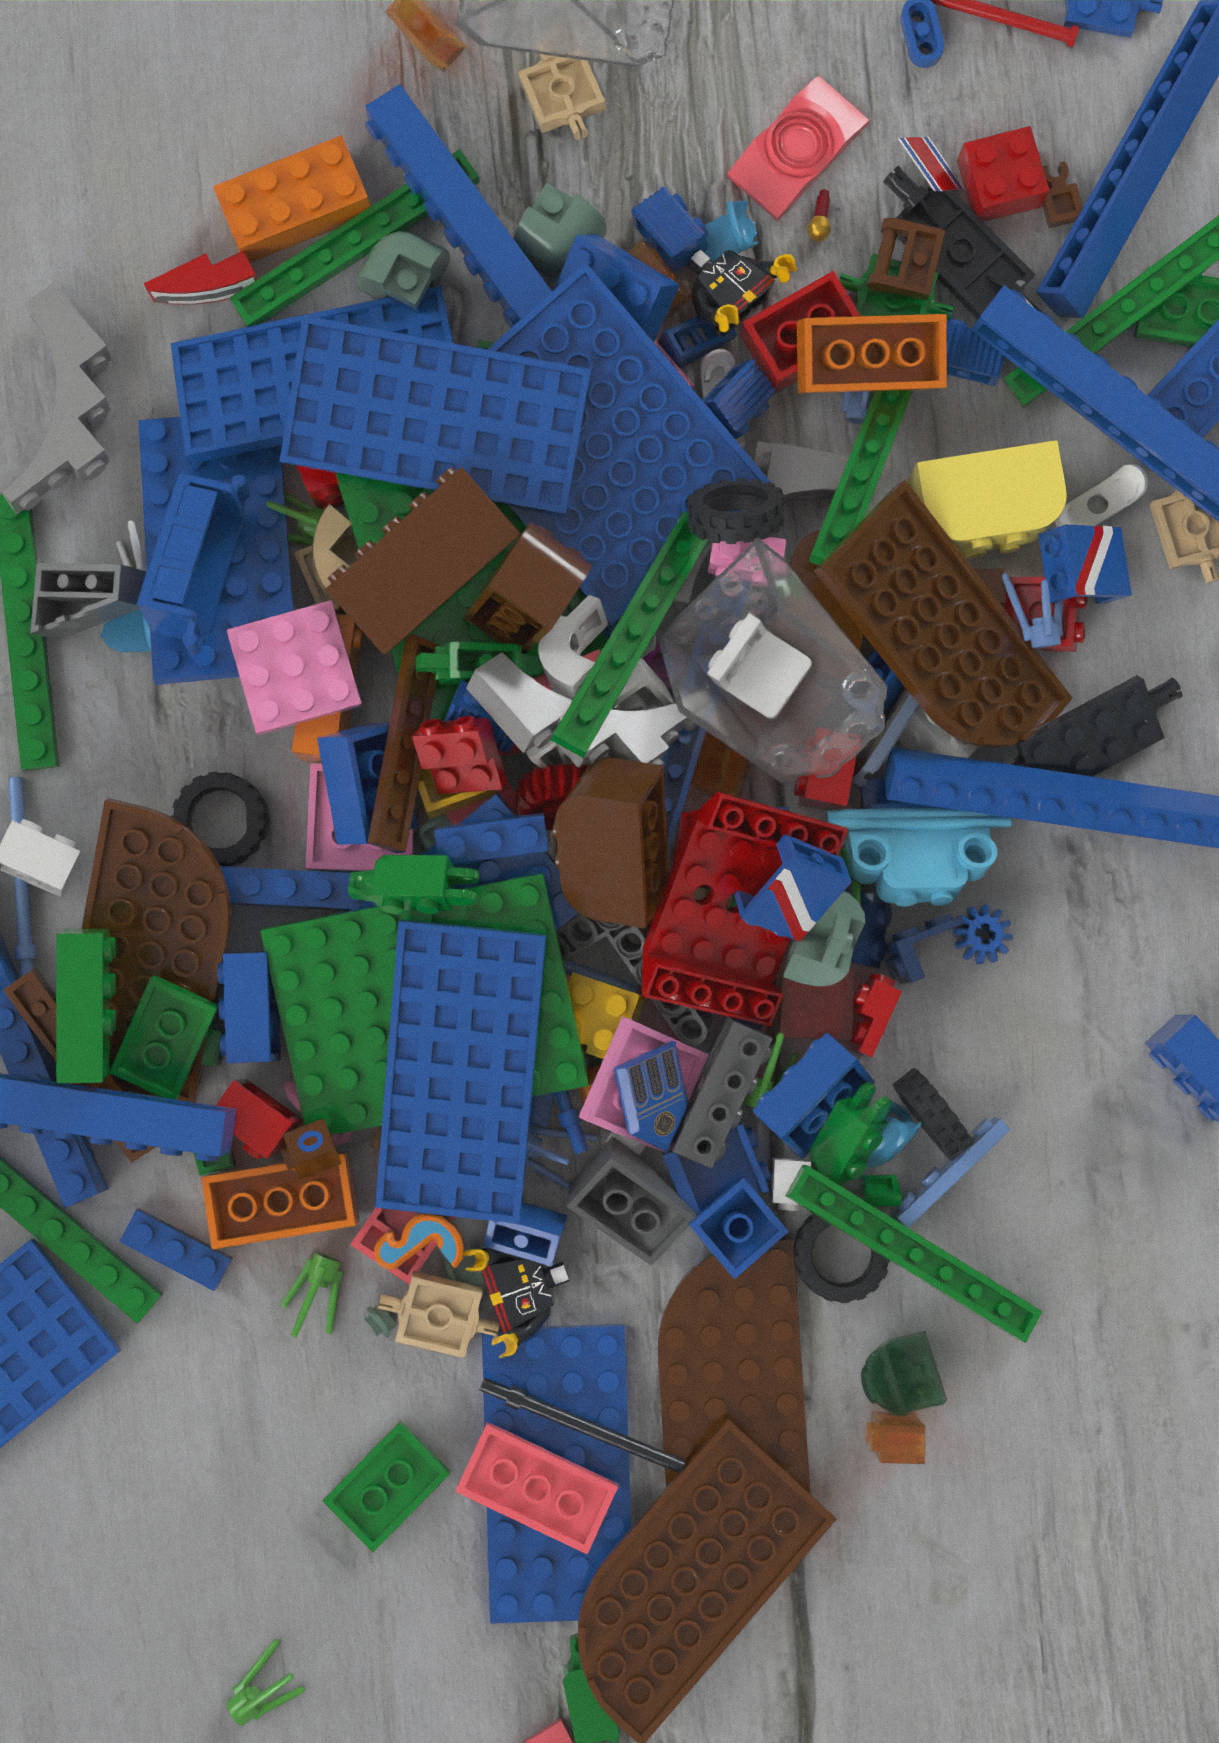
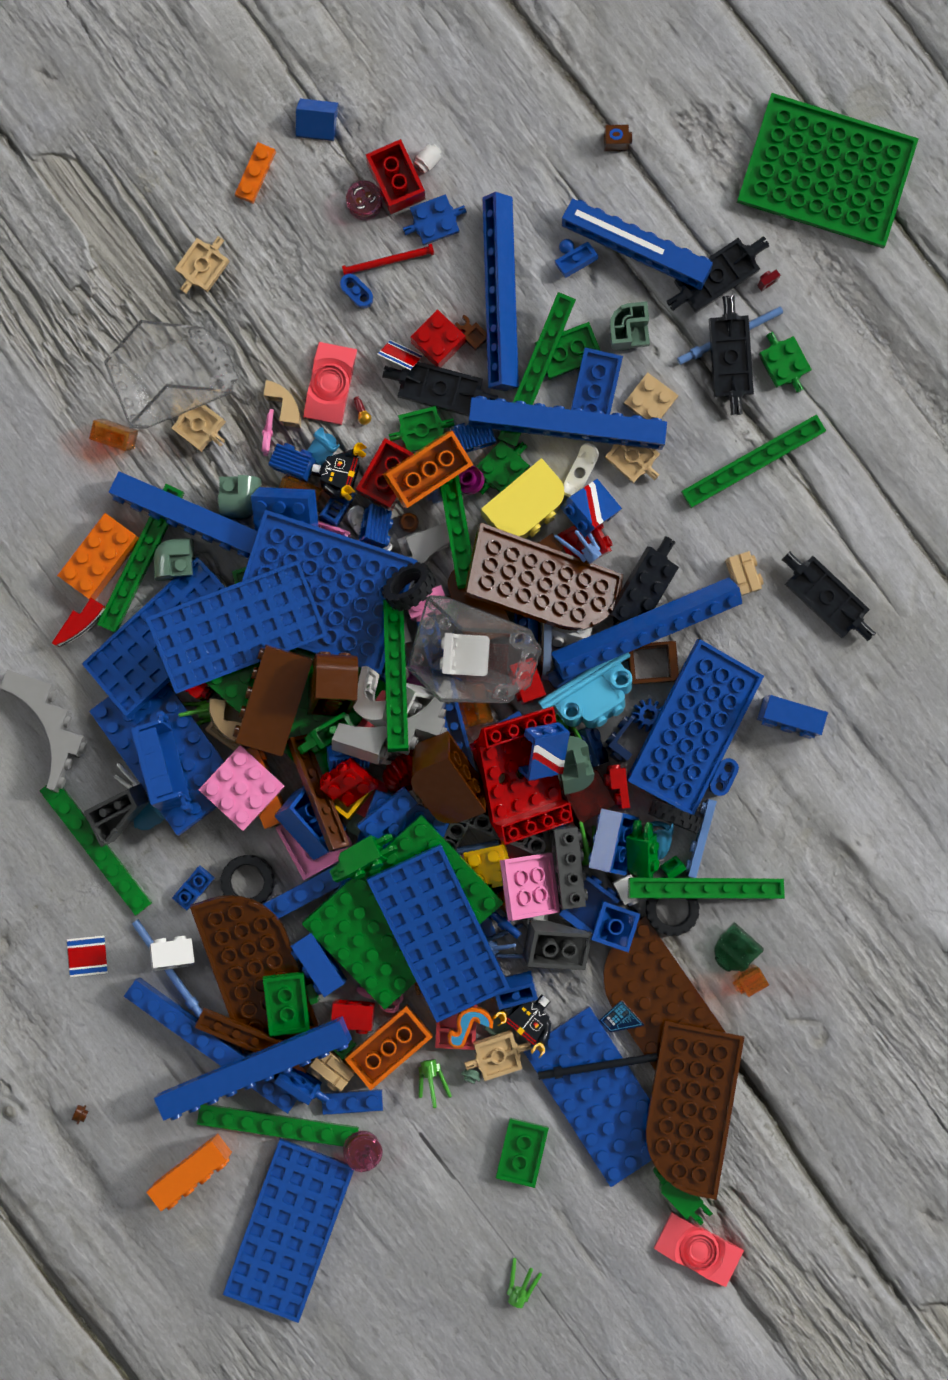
camera: 30 degrees left, 0 degrees up
green brick [56,929,116,1083] -> none
reddish brown brick [281,1118,342,1180] -> none
coral plate [455,1422,618,1554] -> none
blue tile [614,1040,689,1152] -> none
reddish brown plate [867,217,945,301] -> none
none -> blue slope [172,865,215,911]
none -> bright pink piece [261,409,274,456]
none -> tan brick [264,380,301,428]
none -> blue plate [274,1068,330,1105]
none -> tan brick [309,1051,355,1092]
none -> clear pink head [343,1131,383,1172]
none -> reddish brown plate [399,513,419,532]
none -> magenta plate [459,466,484,495]
none -> green plate [476,441,530,495]
none -> dark blue sticker [599,1001,644,1032]
none -> reddish brown window [625,641,679,685]
none -> blue plate [627,639,764,815]
none -> blue plate [709,758,739,796]

